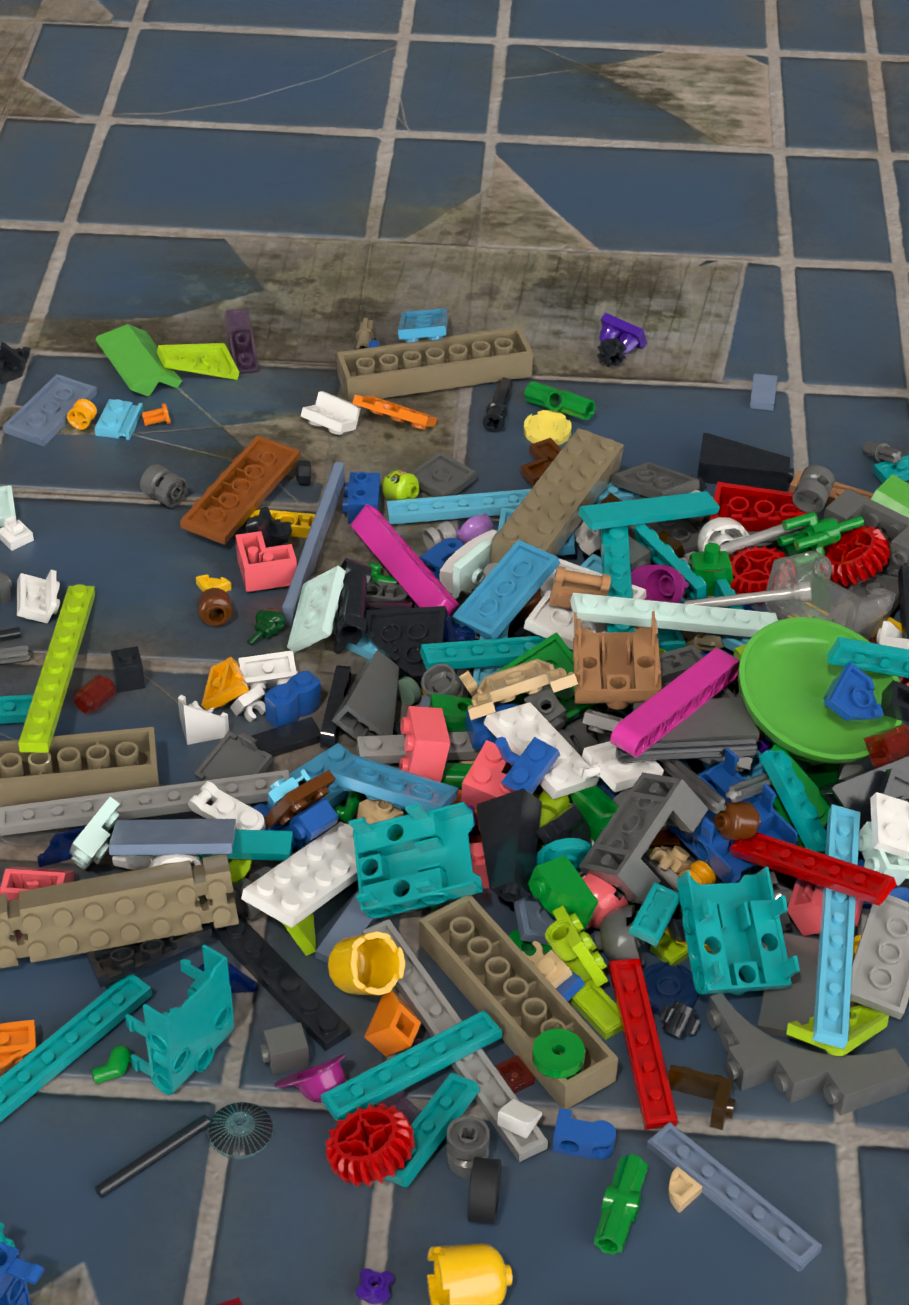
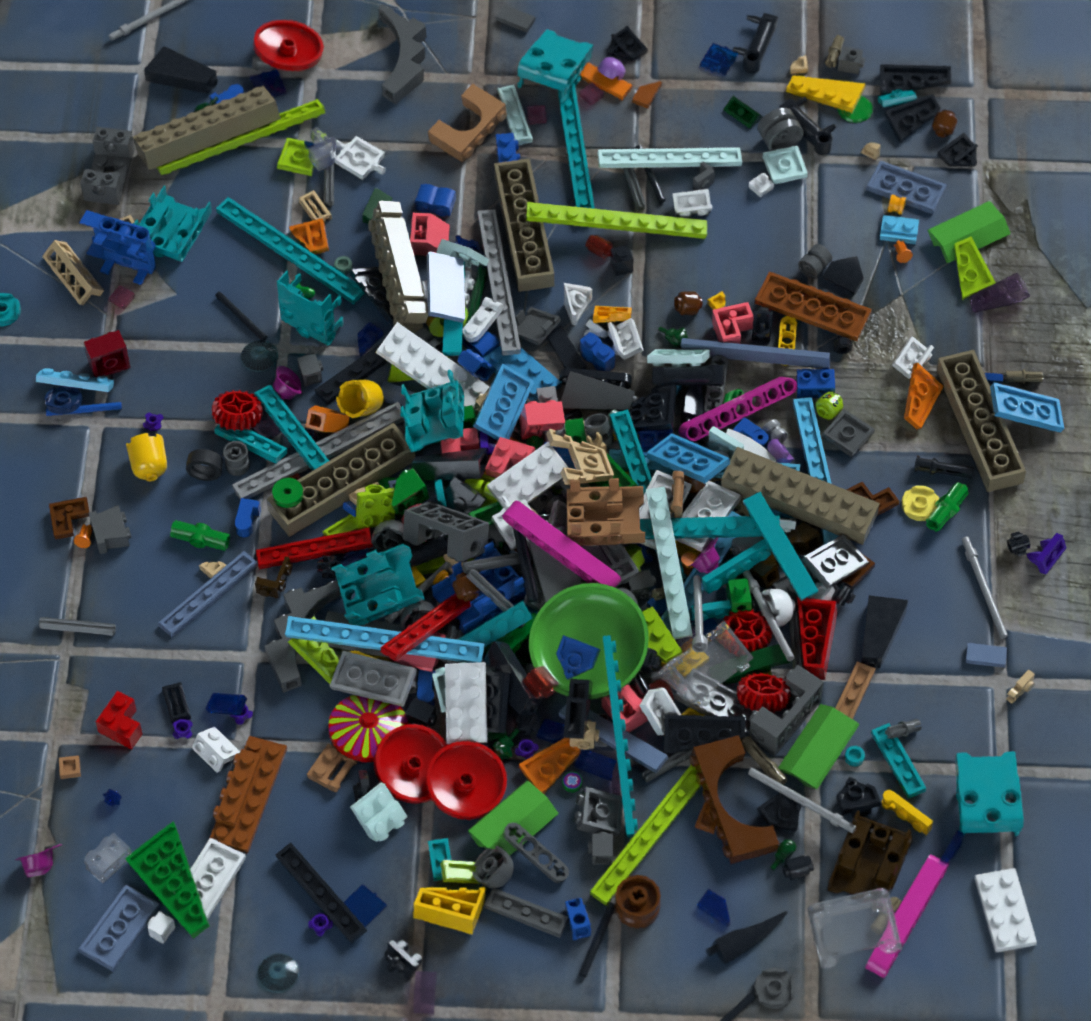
camera: 90 degrees right, 15 degrees up
reddish brown plate [264,770,336,828] -> none
medium azure plate [268,769,311,810] -> none
blue plate [495,737,560,794] -> none
white slope [497,1099,542,1139] -> none
teal plate [628,882,680,947] -> none
green plant [777,512,864,566] -> none
dark grey wheel [792,465,835,513] -> none
none -> sand green tile [334,256,353,275]
none -> black slope [822,256,864,294]
none -> light grey bar [962,537,1008,639]
none -> tan plate [1006,669,1035,704]

